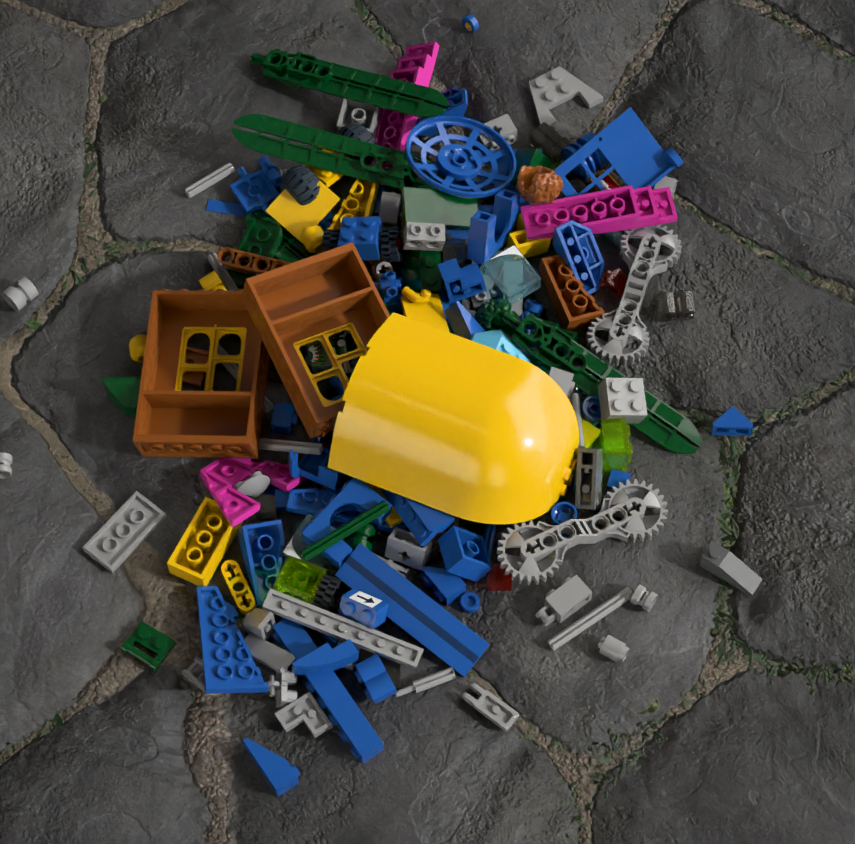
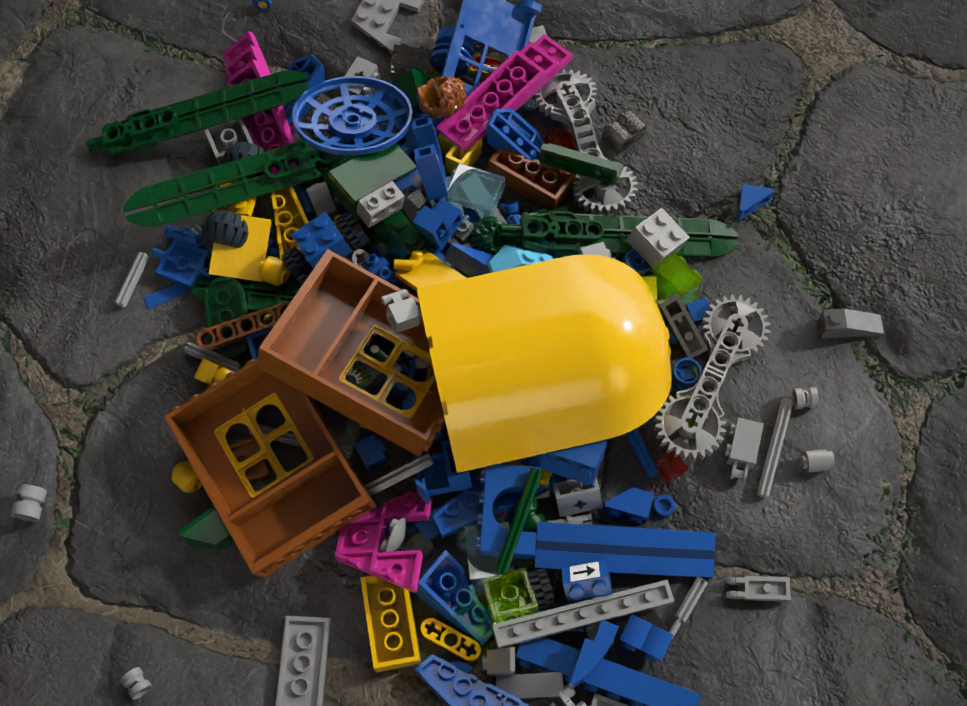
camera: 35 degrees left, 5 degrees up
blue brick [438,526,492,582] -> none
none -> light grey brick [381,289,422,334]
none -> dark green fence [540,143,624,185]

